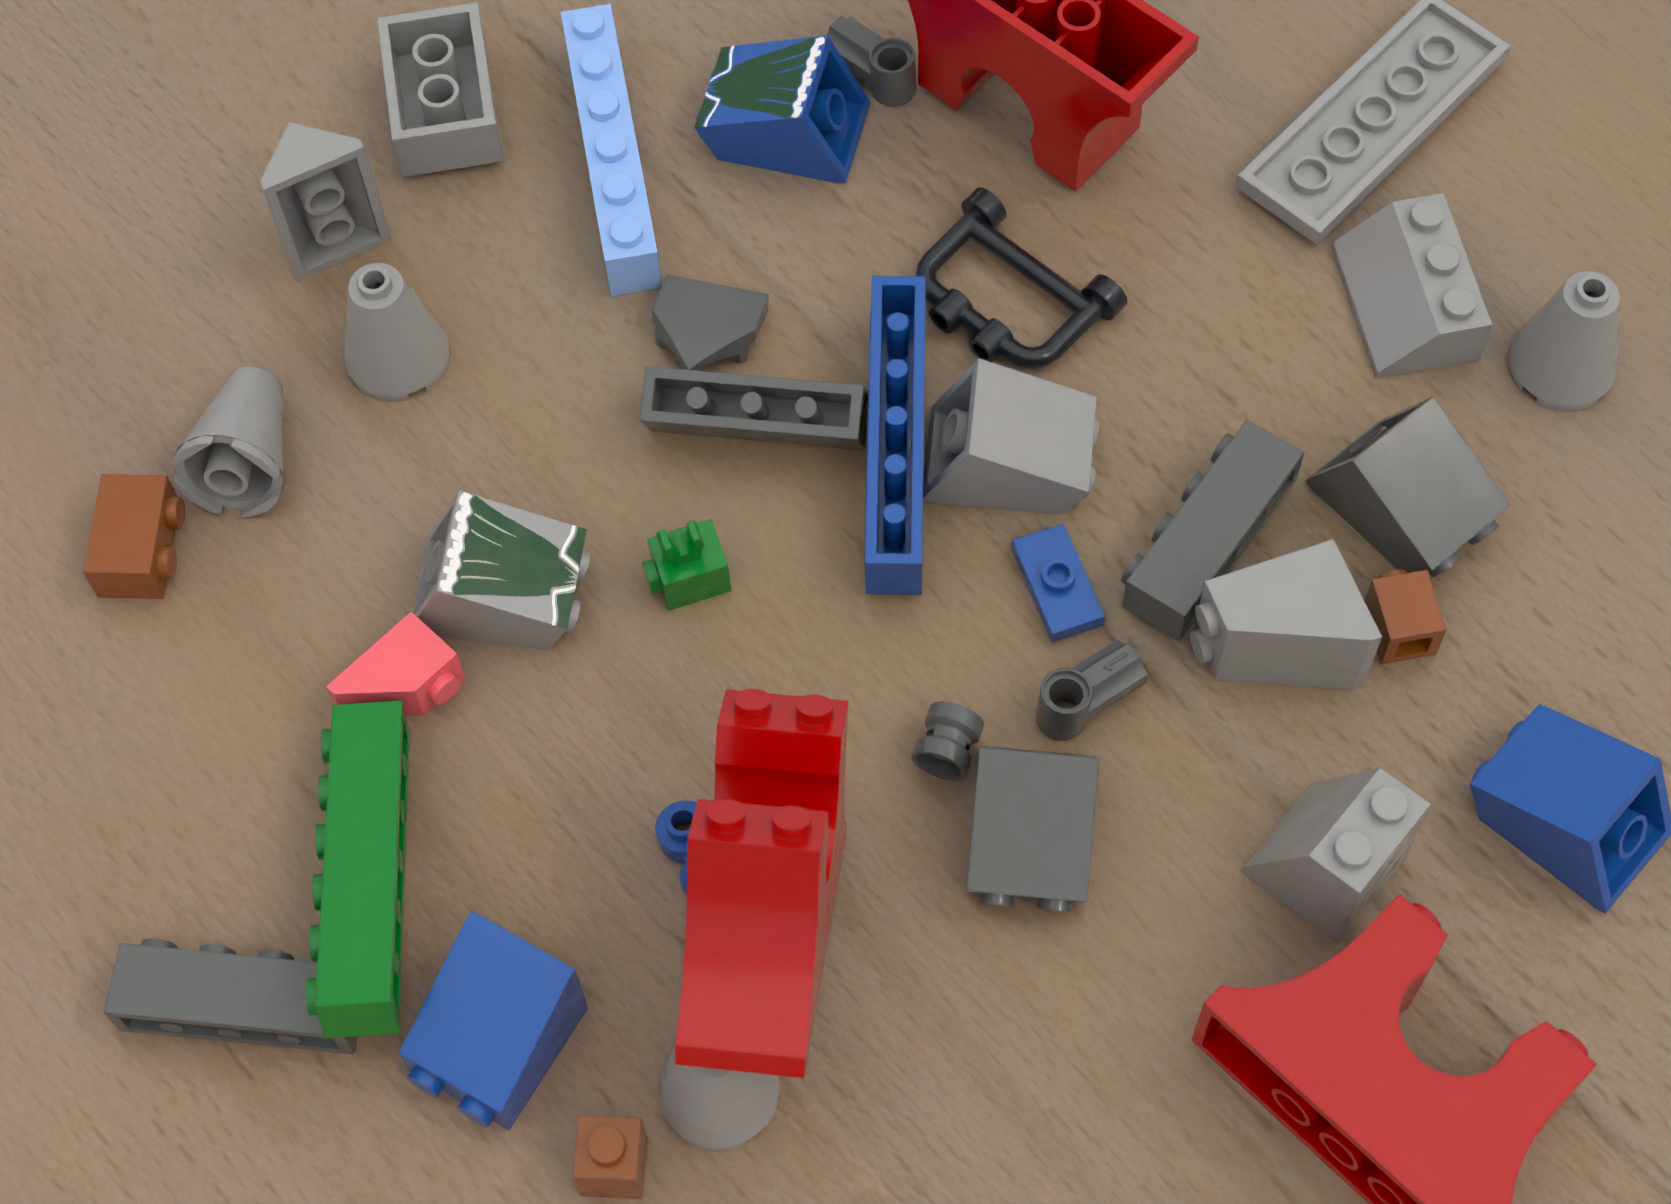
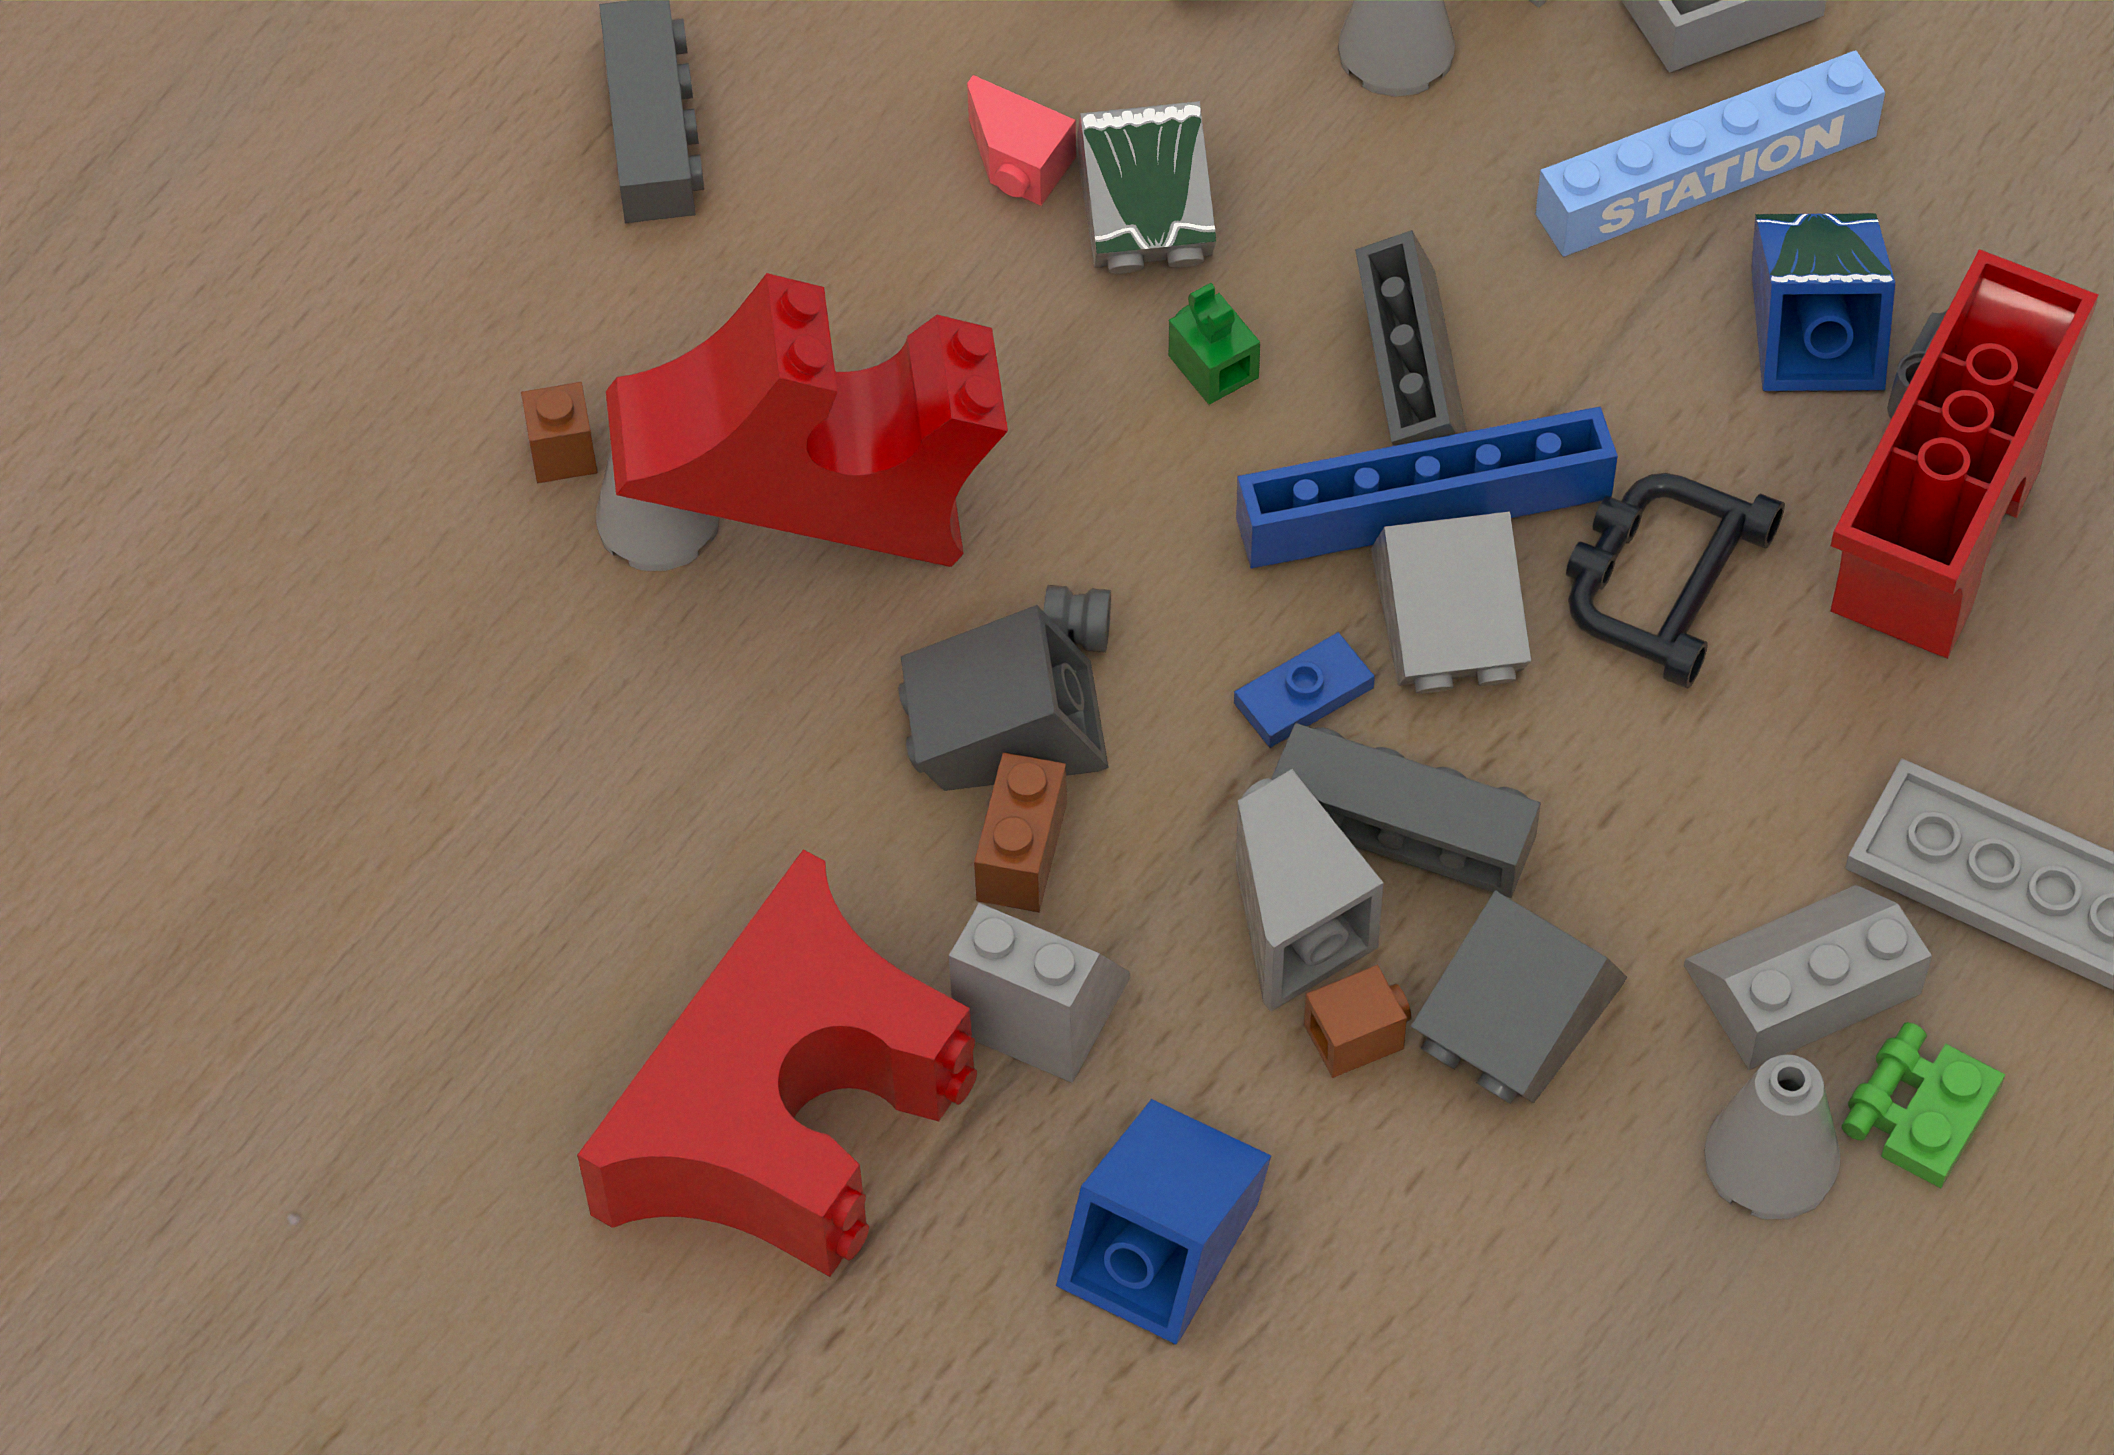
camera: 75 degrees right, 5 degrees down
green brick [306,700,410,1039] -> none
blue slope [399,911,588,1130] -> none
dark grey slope [652,275,769,371] -> none
dark grey piece [1036,640,1148,740] -> none
none -> dark orange brick [974,753,1067,913]
none -> bright green plate [1841,1022,2006,1188]

